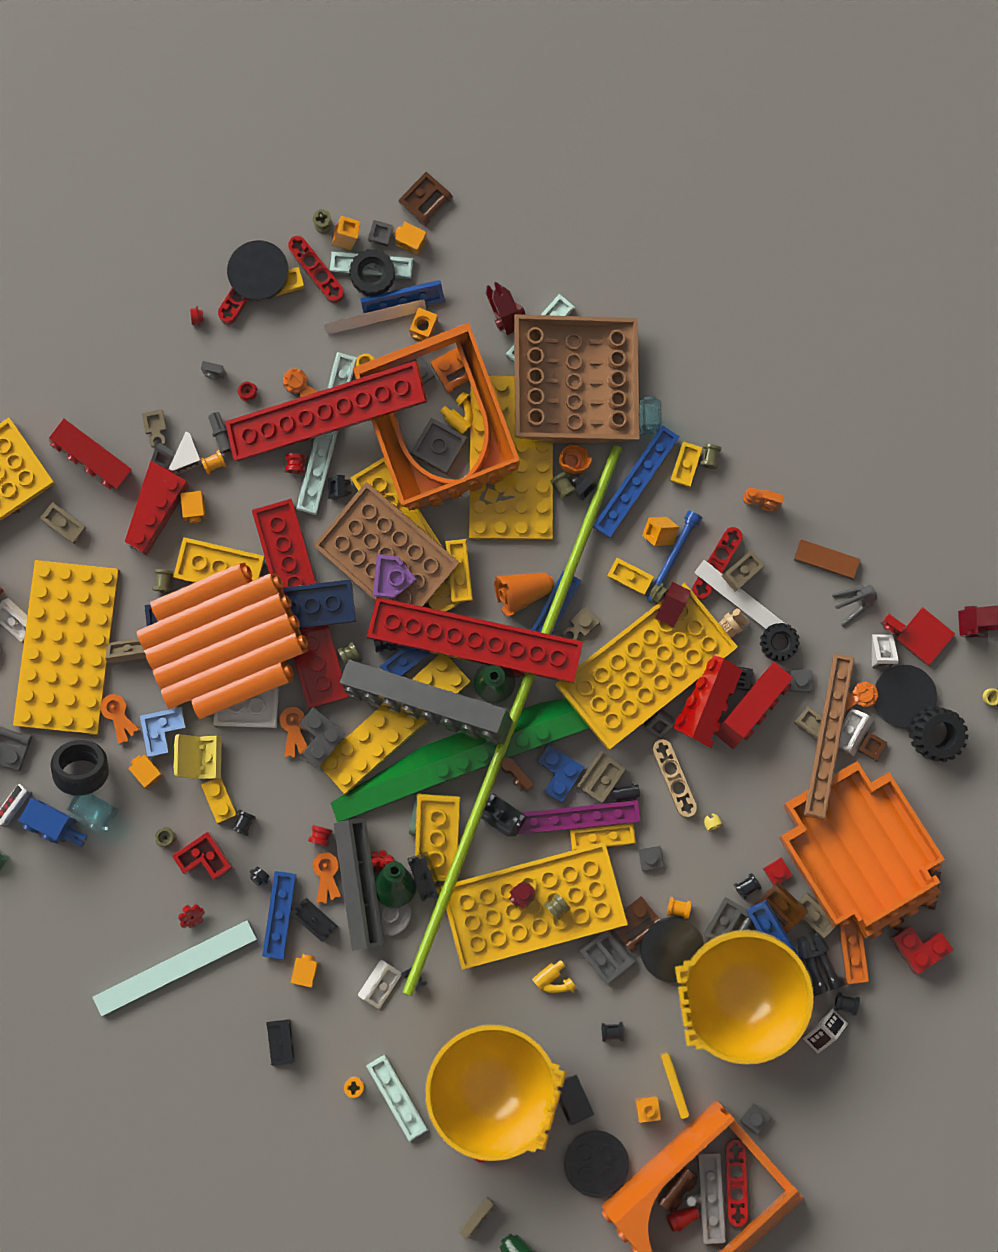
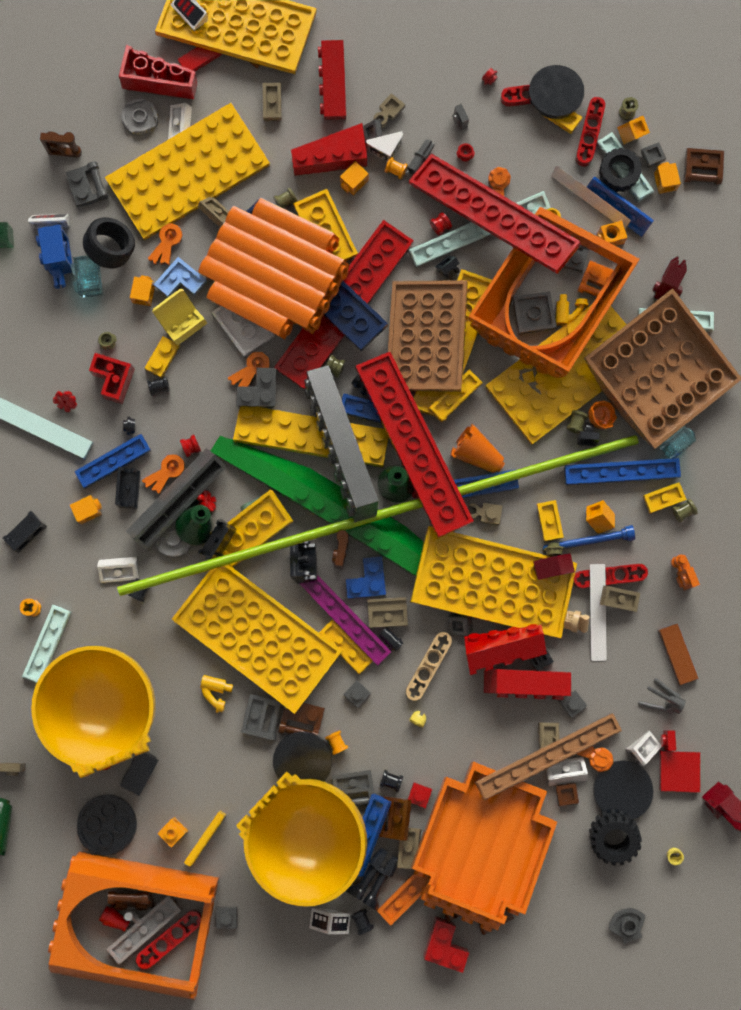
camera: 50 degrees right, 0 degrees up
medium lavender plate [373,554,417,598] -> none
dark red plate [509,883,535,909] -> none
olive wheel [544,893,571,920] -> none
black bush [601,1022,624,1042] -> none
black tyre [760,623,800,661] -> none

